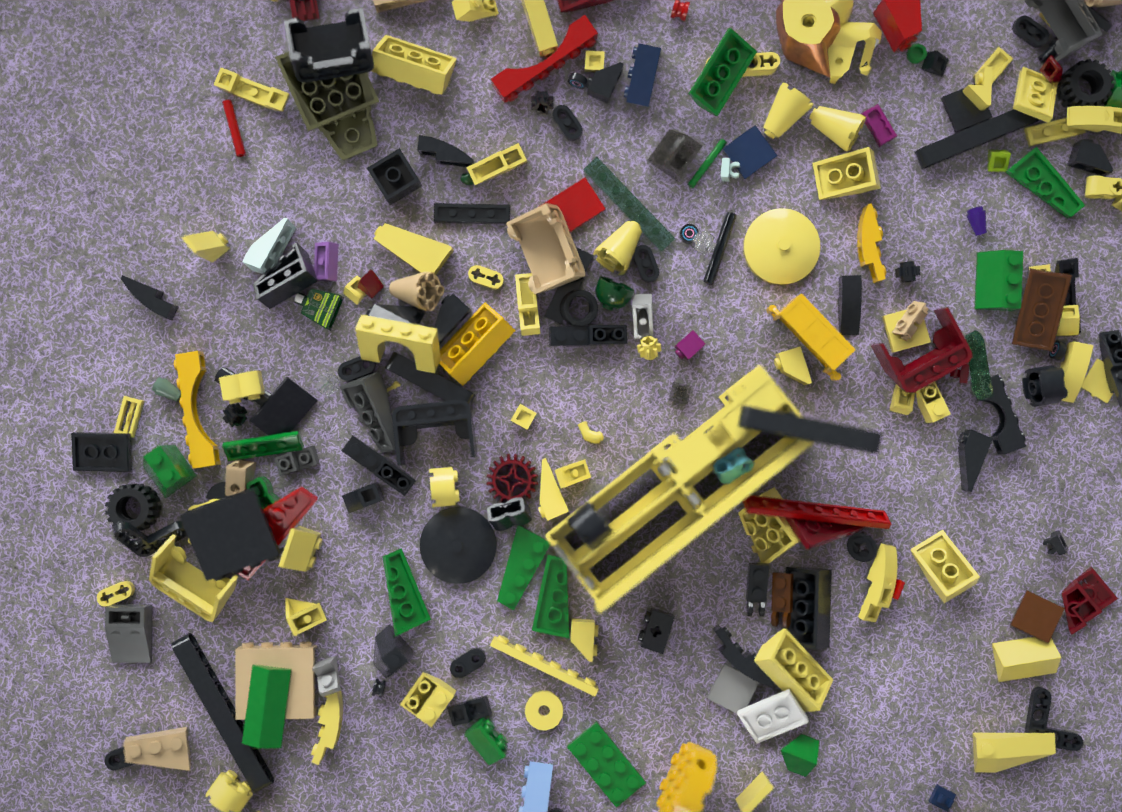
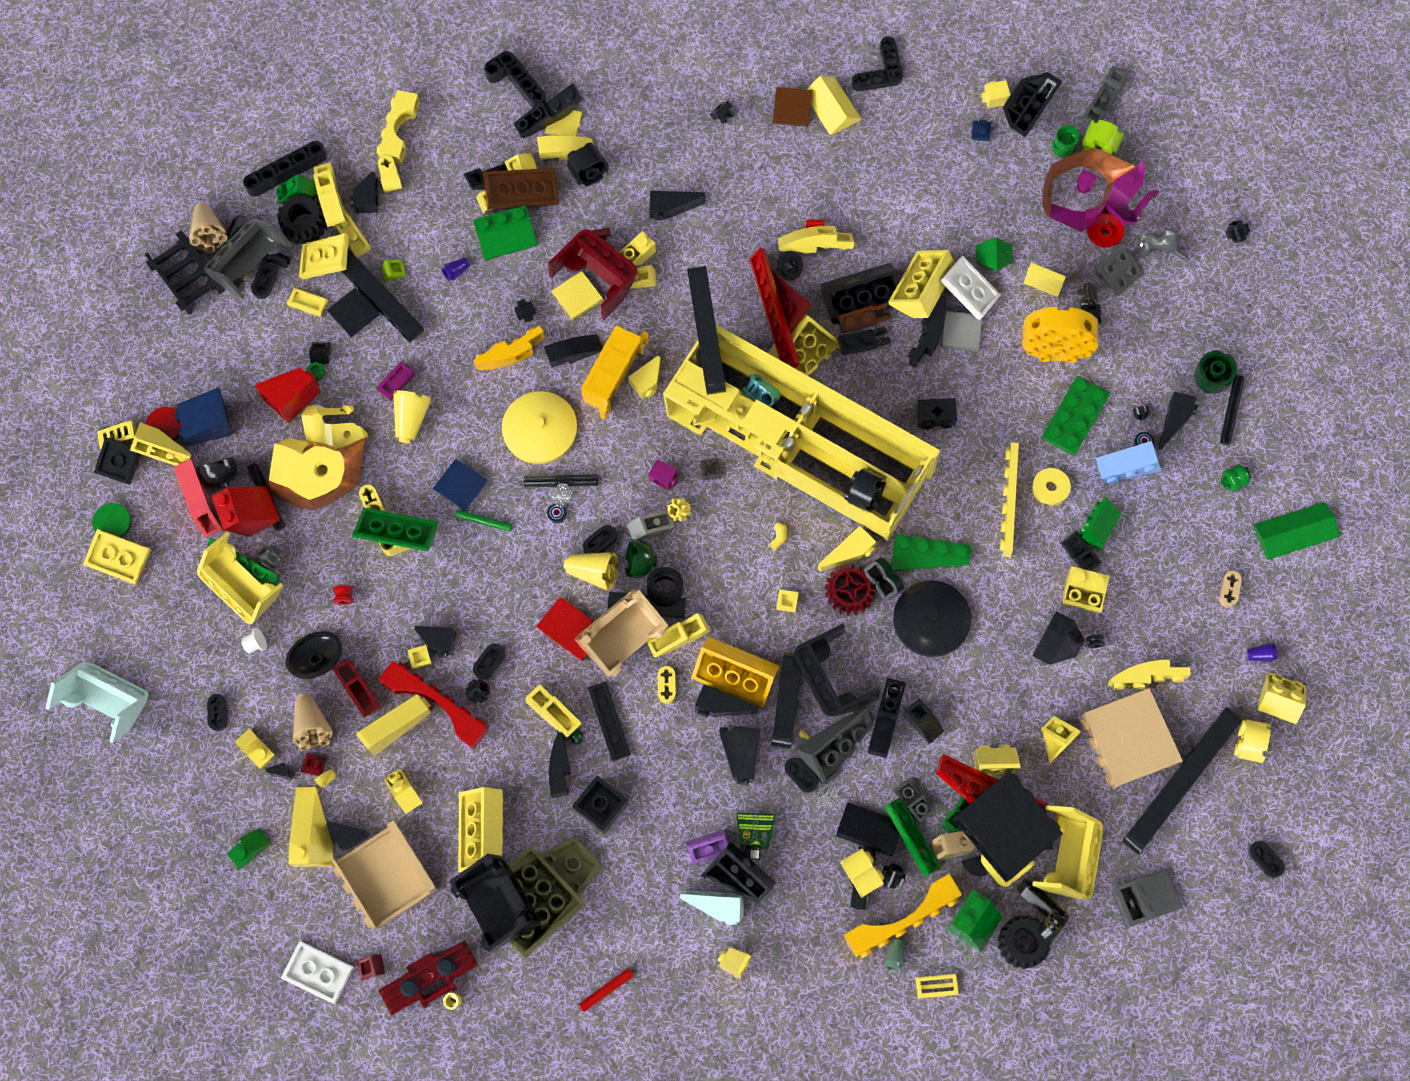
camera: 110 degrees left, 15 degrees down
black tile [71,432,132,472] -> none
light yellow beam [97,581,135,607] -> none
black slope [121,275,178,321] -> none
tan wedge [123,727,191,771] -> none
light yellow slope [214,68,290,112] -> none
green slope [242,664,292,748] -> none
light grey slope [312,656,341,697] -> none
light yellow slope [343,276,366,305] -> none
light yellow arch [355,315,441,373] -> none
dark red slope [357,269,384,299] -> none
light yellow slope [374,223,454,275] -> none
green wing [382,548,431,636] -> none
tan cone [389,272,444,311] -> none
light yellow brick [429,467,460,508] -> none
black plate [450,648,486,678] -> none
green wing [532,554,569,638] -> none
black slope [549,325,628,347] -> none
light yellow slope [555,459,591,488] -> none
black tile [568,72,588,89] -> none
light yellow slope [571,619,598,662] -> none
clear green tile [583,157,675,252] -> none
dark blue wedge [624,43,661,107] -> none
clear smoke slope [647,129,703,182] -> none
light aqua tile [721,158,740,182] -> none
light yellow cone [763,83,814,139] -> none
light yellow slope [813,147,881,200] -> none
tan hinge [892,301,929,341] -> none
light yellow slope [910,530,980,603] -> none
light yellow slope [962,66,992,111] -> none
clear green beam [965,330,993,401] -> none
black arch [970,374,1026,455] -> none
light yellow wedge [973,733,1056,773] -> none
green wing [1005,147,1085,219] -> none
dark red slope [1040,55,1063,83] -> none
black tile [1049,340,1067,360] -> none
dark red slope [1061,566,1118,635] -> none

